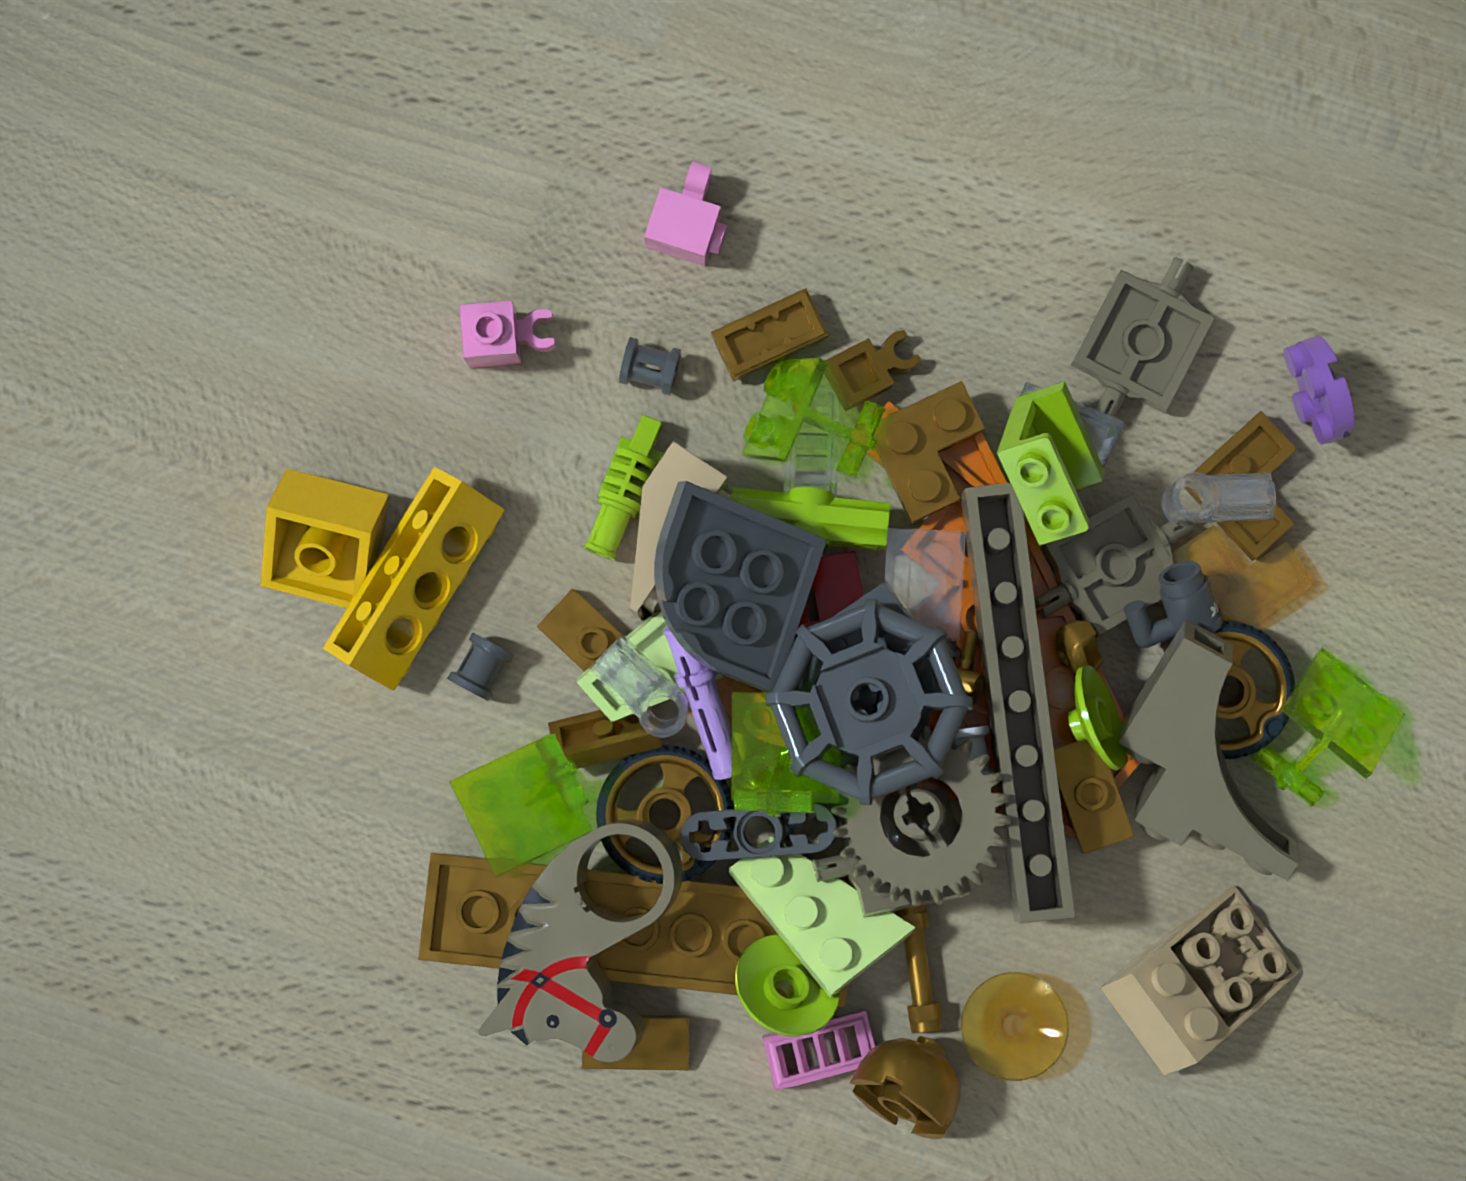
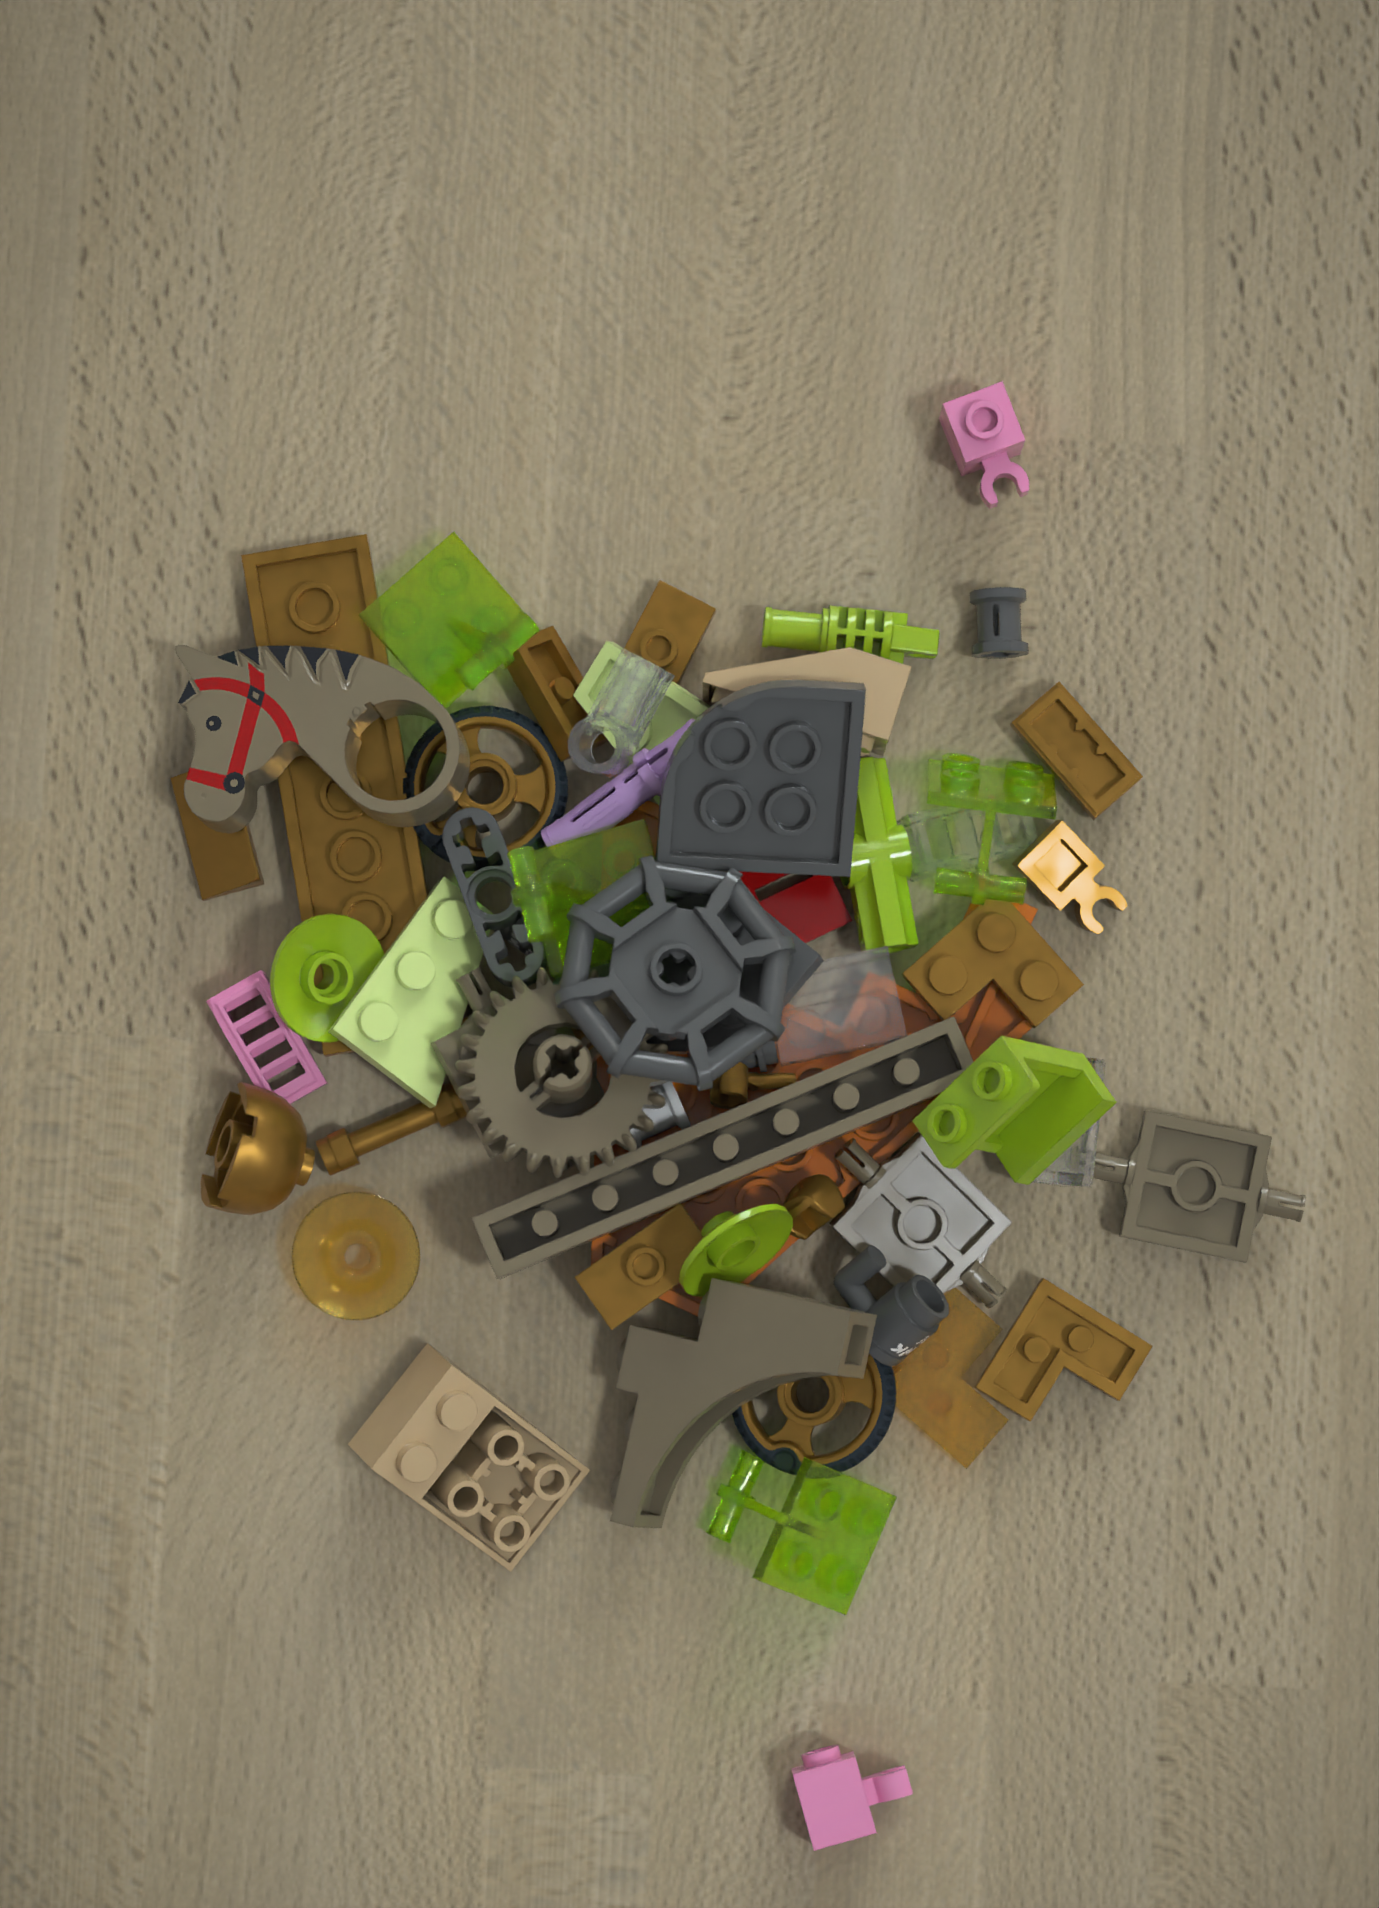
camera: 70 degrees right, 0 degrees up
yellow slope [260,468,389,608] -> none
yellow brick [322,467,505,691] -> none
dark grey bush [447,633,514,702] -> none
bright pink brick [644,161,728,267] -> none
clear piece [1161,472,1276,527] -> none
medium lavender plate [1284,335,1355,445] -> none

